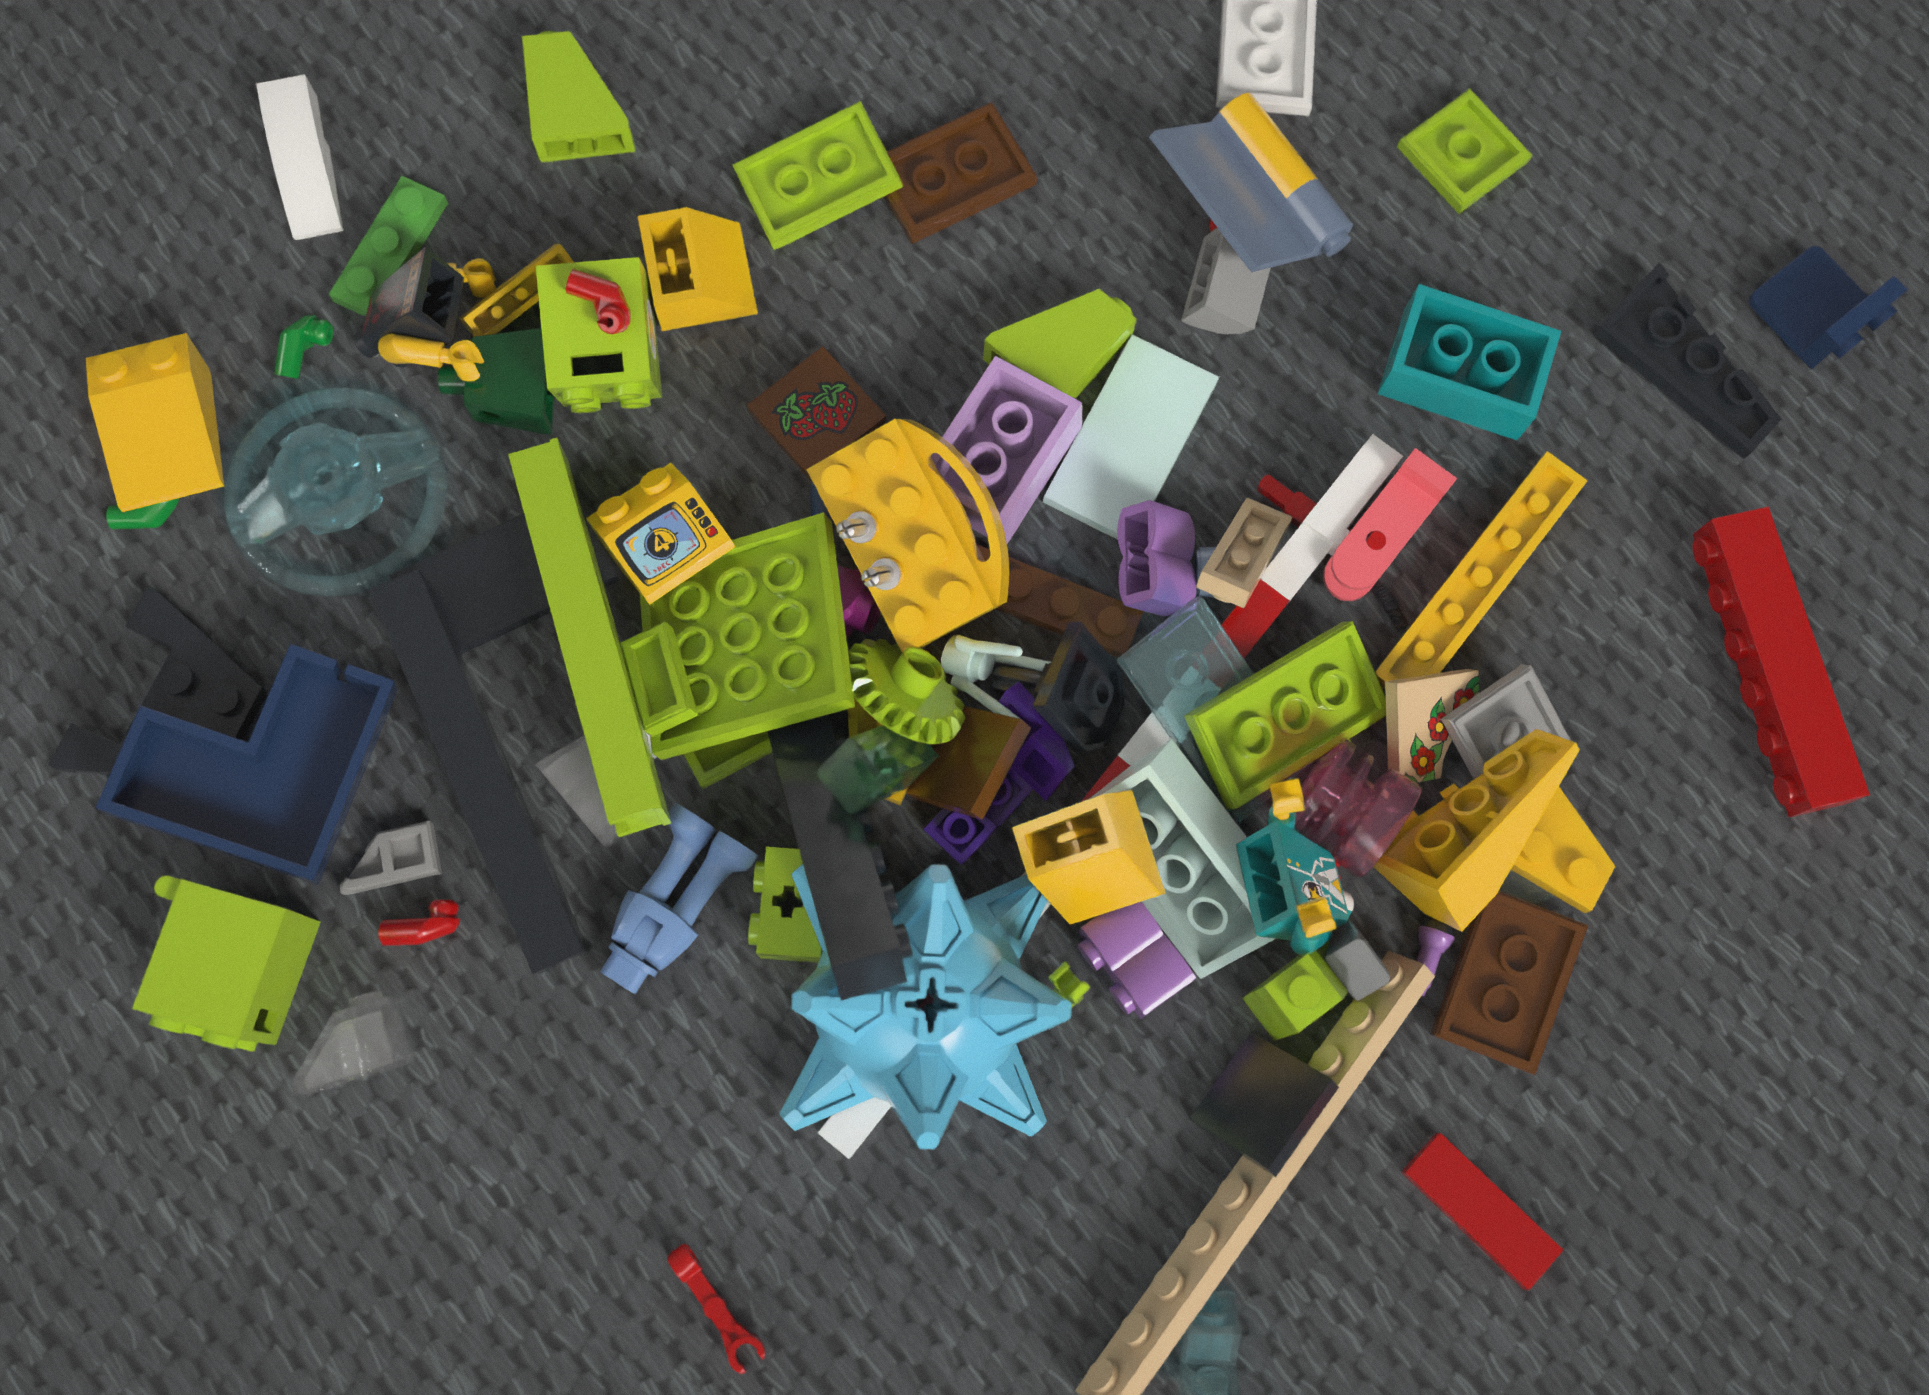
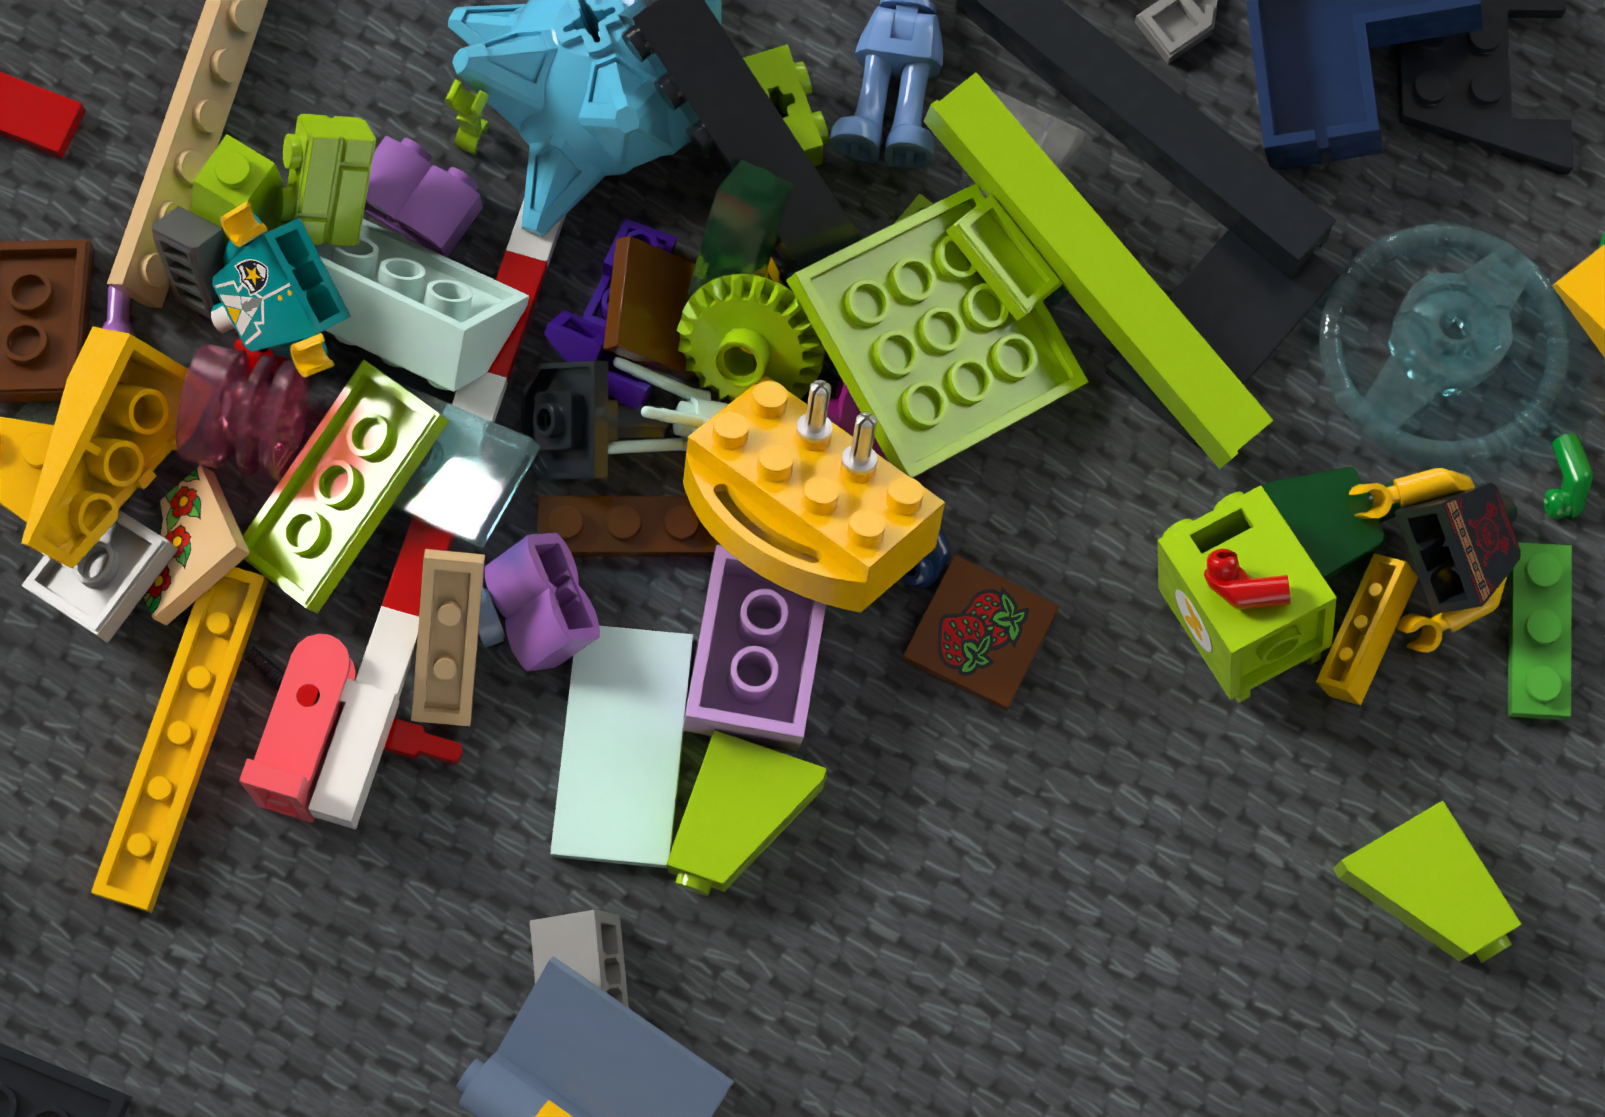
camera: 165 degrees right, 0 degrees up
yellow slope [586,463,735,605] -> none
yellow slope [638,207,758,331] -> none
lime tile [733,101,903,250] -> none
reddish brown tile [884,102,1038,244] -> none
yellow slope [1012,790,1166,925] -> none
black tile [1190,1032,1339,1177] -> none
teal brick [1377,284,1561,440] -> none
none -> lime brick [275,114,376,247]

